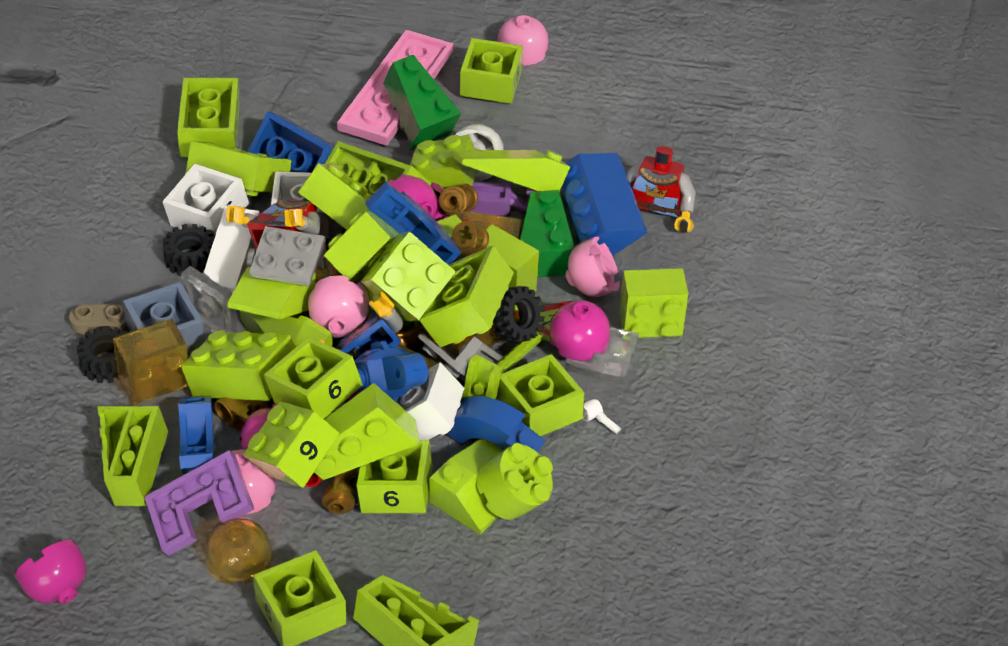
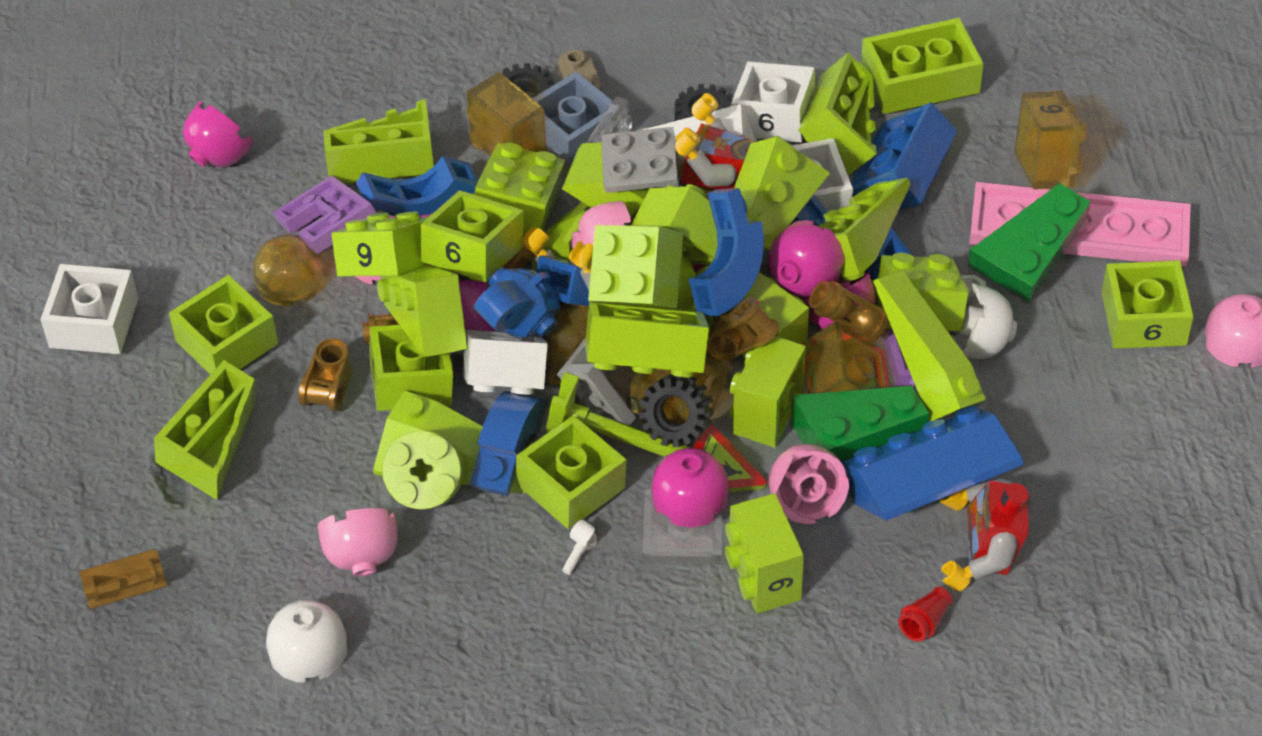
camera: 80 degrees right, 5 degrees up
none -> white cylinder [266,600,347,682]
none -> pearl gold piece [298,338,352,412]
none -> bright pink cylinder [317,508,398,577]
none -> red cone [898,587,953,642]
none -> clear yellow brick [1014,91,1086,190]

